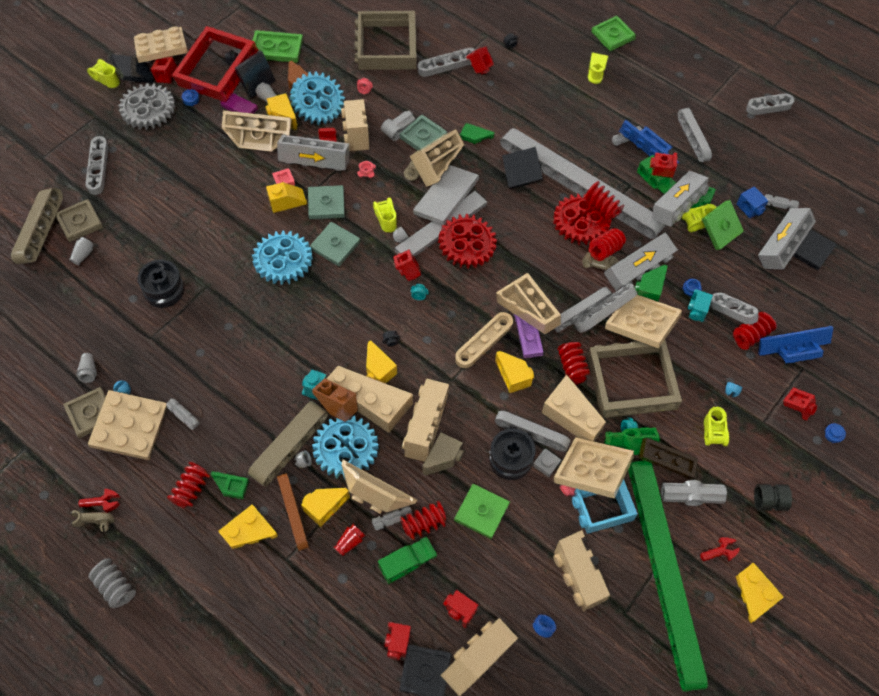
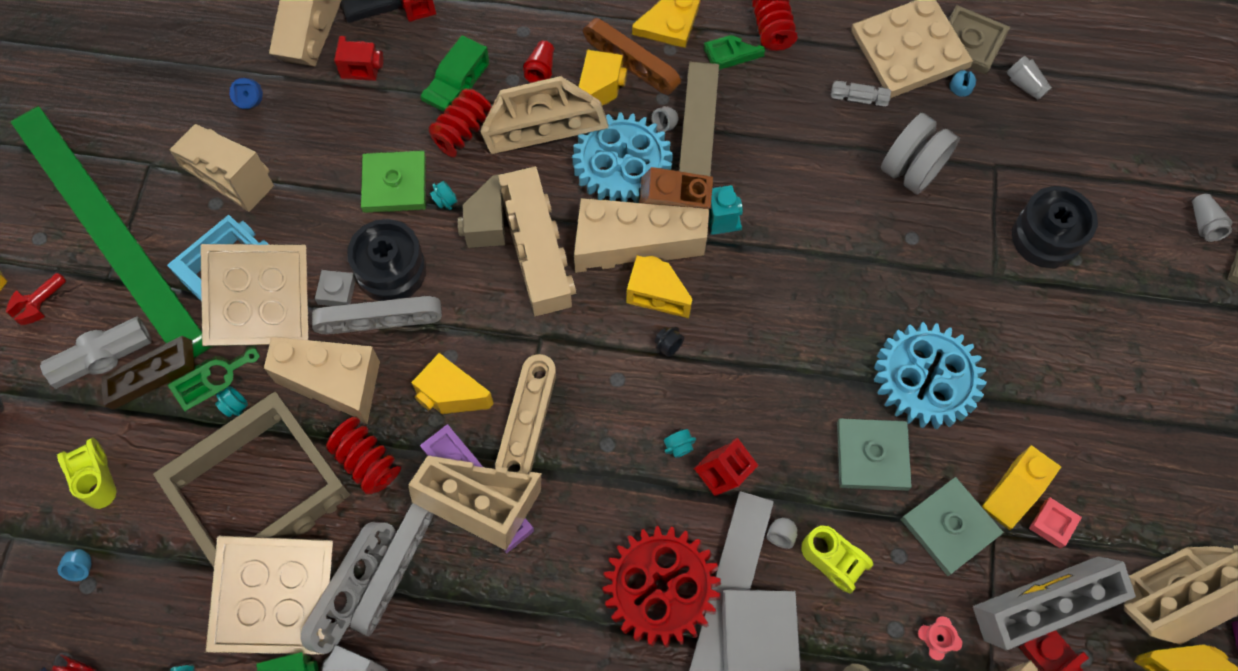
camera: 150 degrees right, 5 degrees up
none -> teal plate [430,180,458,210]
none -> light grey wheel [881,113,960,195]

